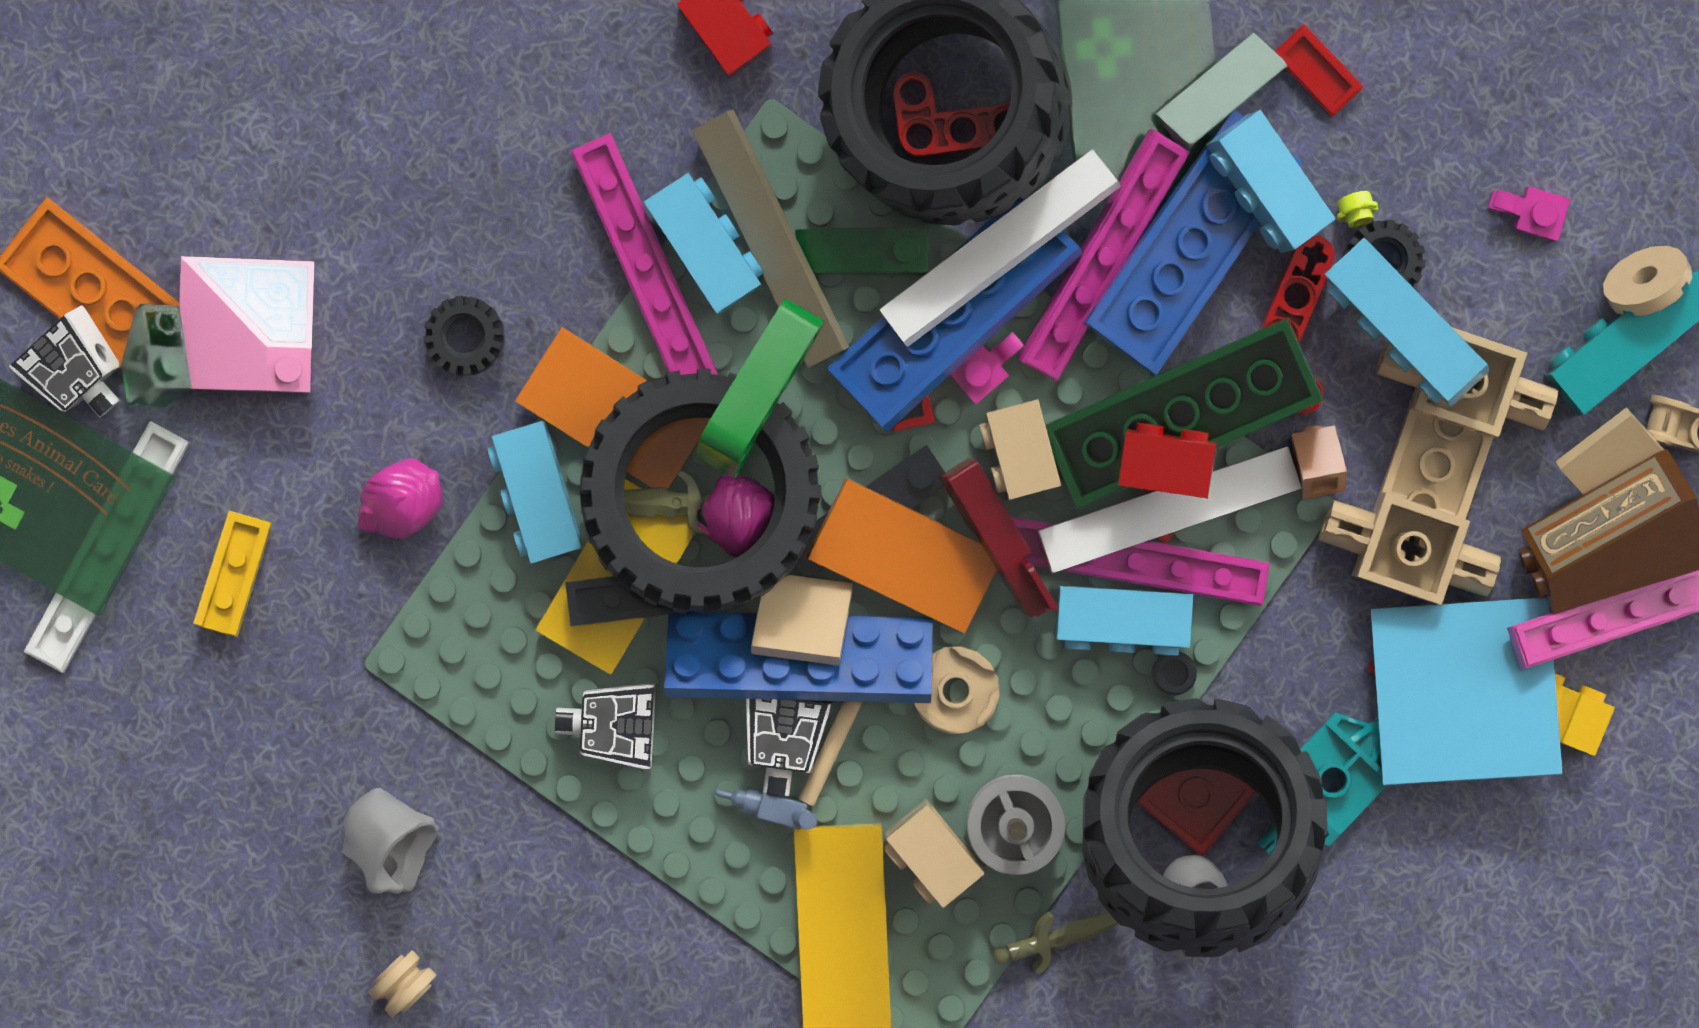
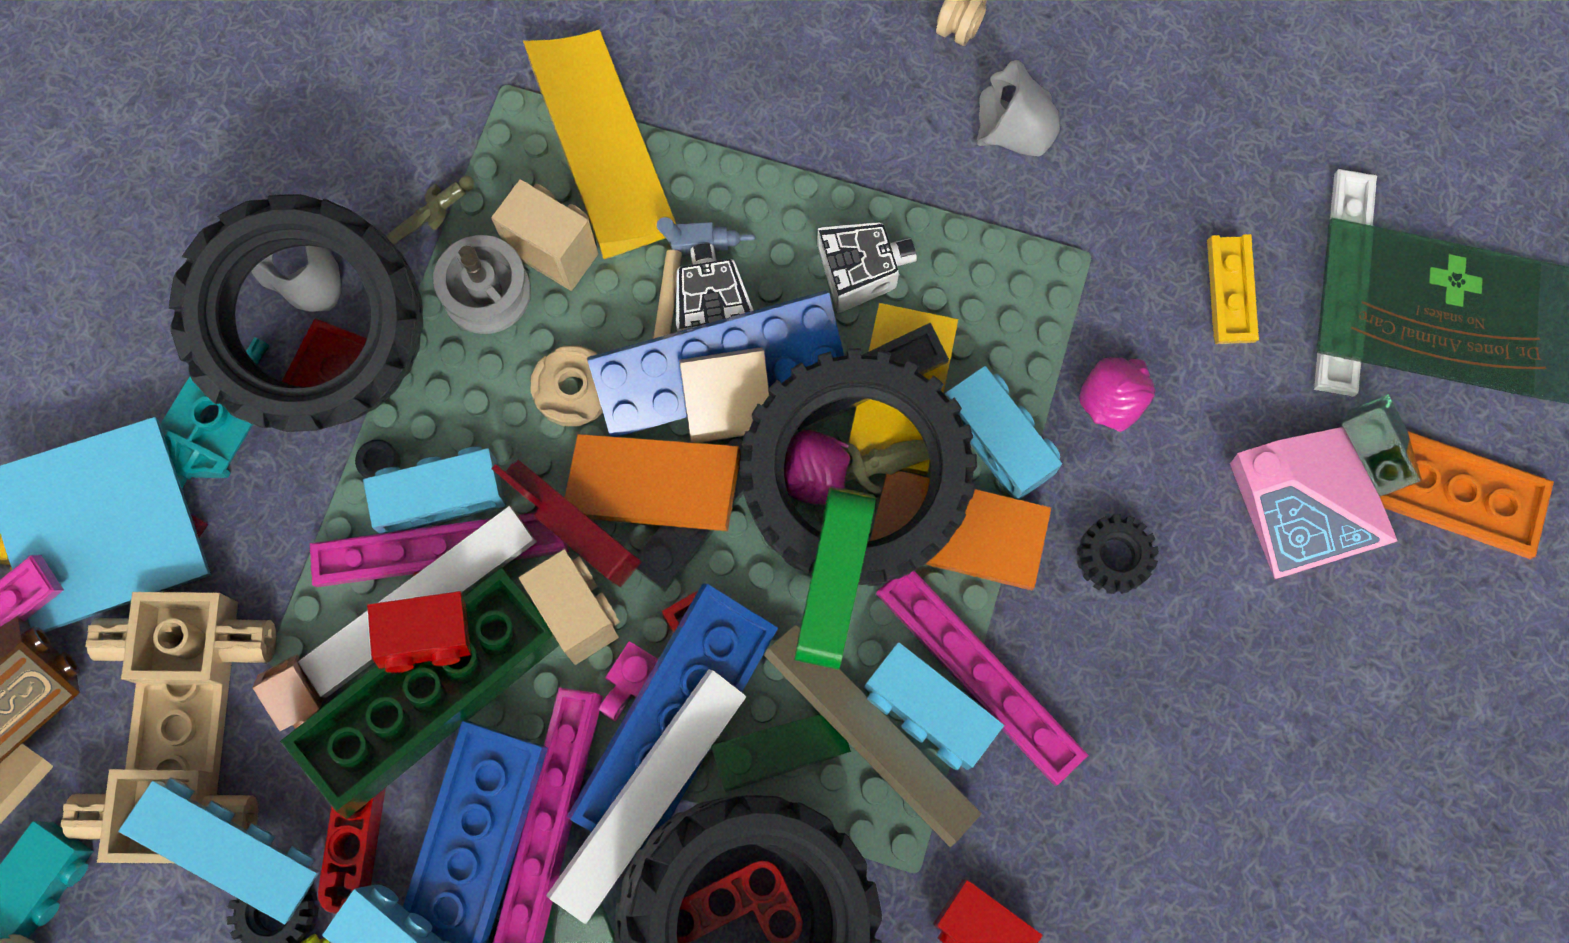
camera: 165 degrees right, 15 degrees down
torso [9,306,120,418] -> none

